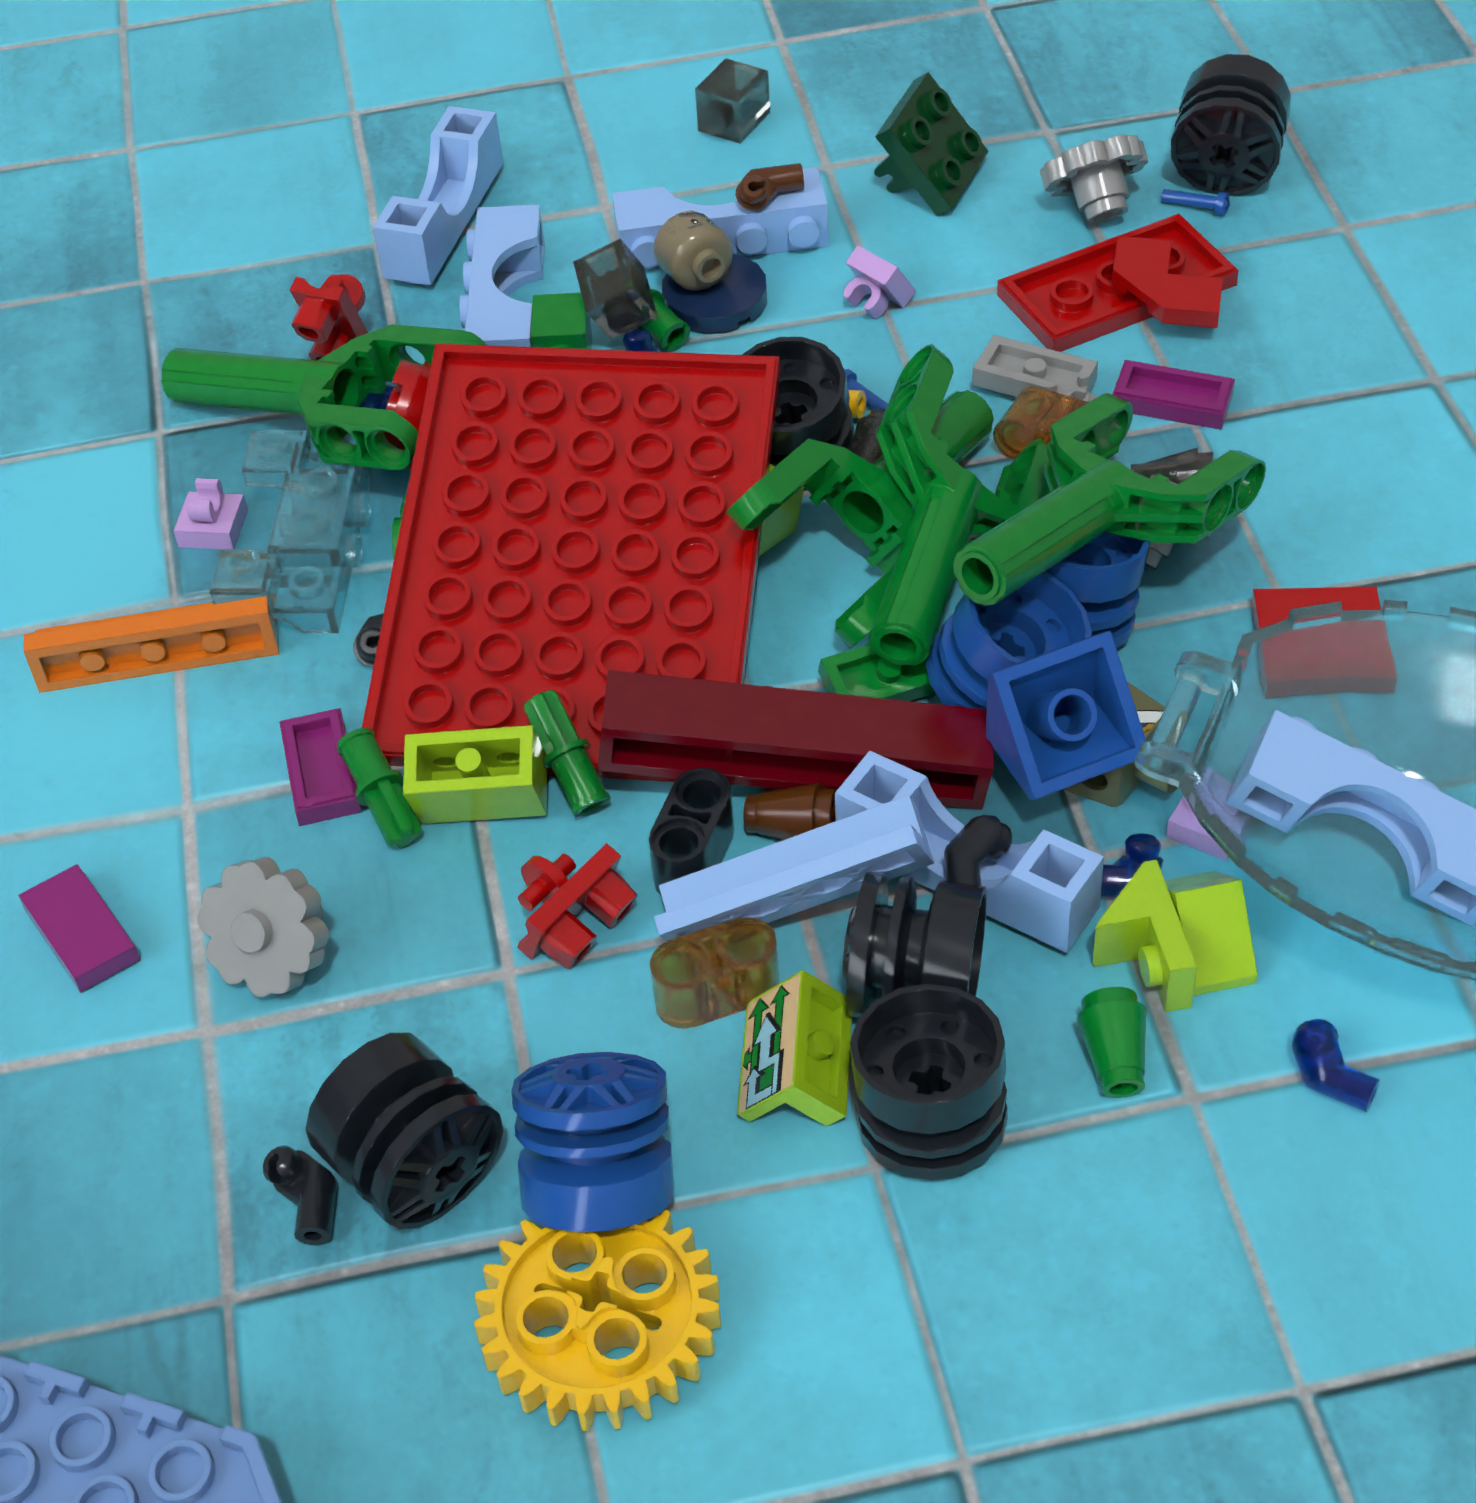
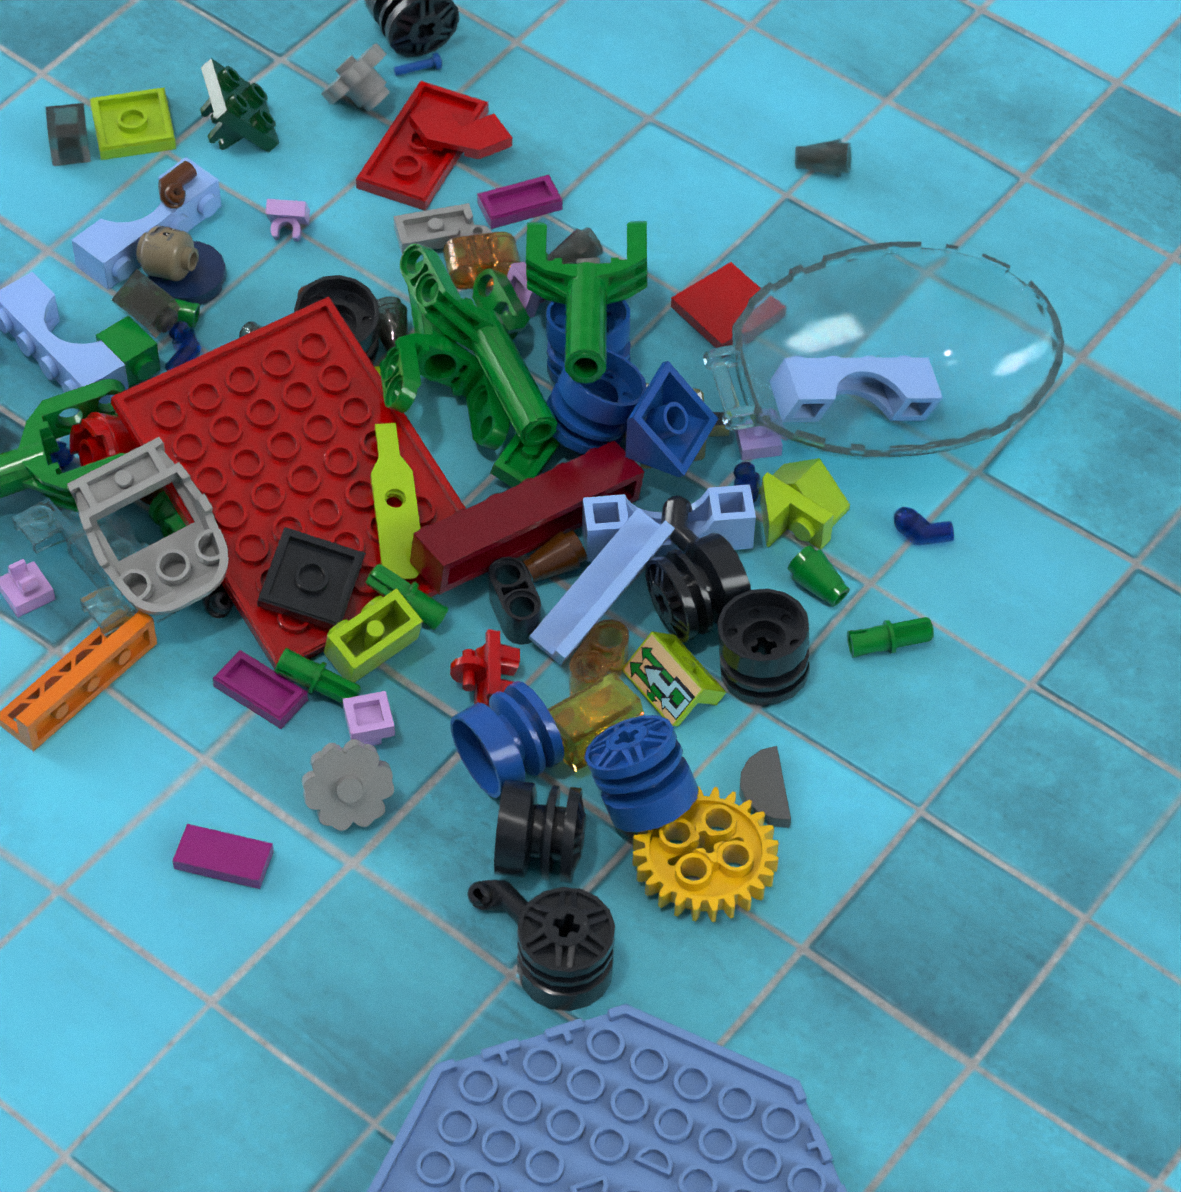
camera: 45 degrees left, 5 degrees up
none -> light grey slope [67,437,229,615]
none -> lime tile [90,87,176,160]
none -> black tile [257,527,366,630]
none -> lavender tile [343,691,395,746]
none -> lime piece [370,423,420,580]
none -> blue wheel [450,681,564,798]
none -> black wheel [517,887,615,1011]
none -> clear yellow brick [548,672,644,773]
none -> dark grey tile [739,746,791,828]
none -> green axle [847,617,934,658]

